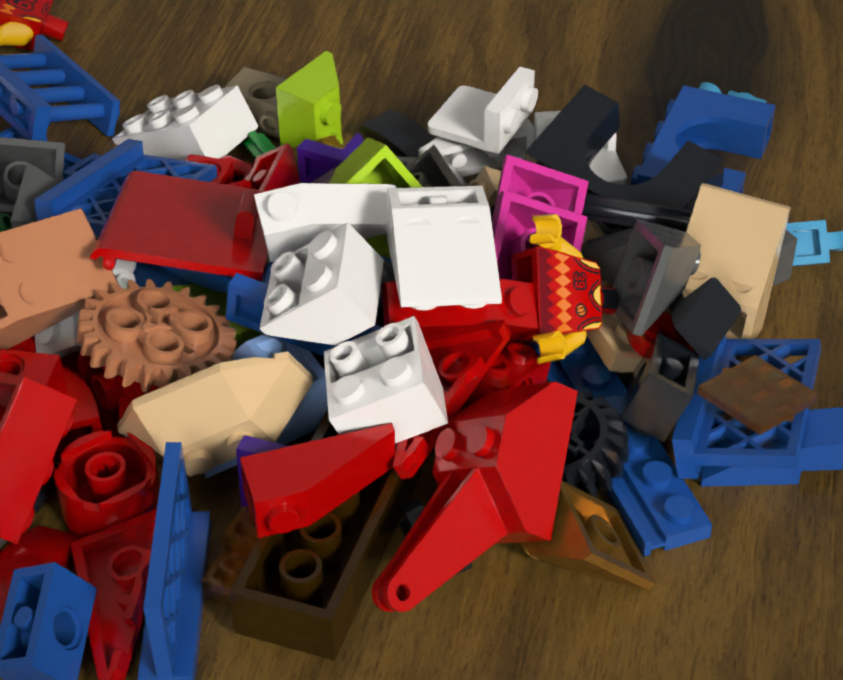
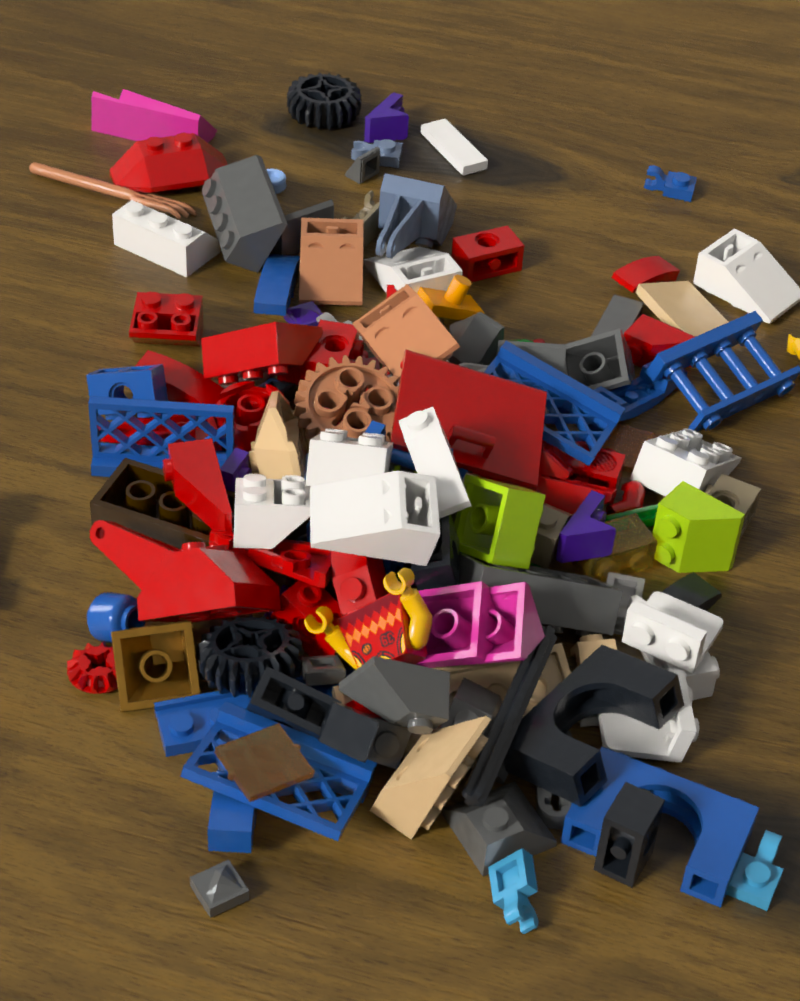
camera: 90 degrees right, 0 degrees up
none -> red gear [67,641,118,694]
none -> blue head [87,592,146,643]
none -> dark grey tile [301,655,346,686]
none -> black brick [593,782,665,888]

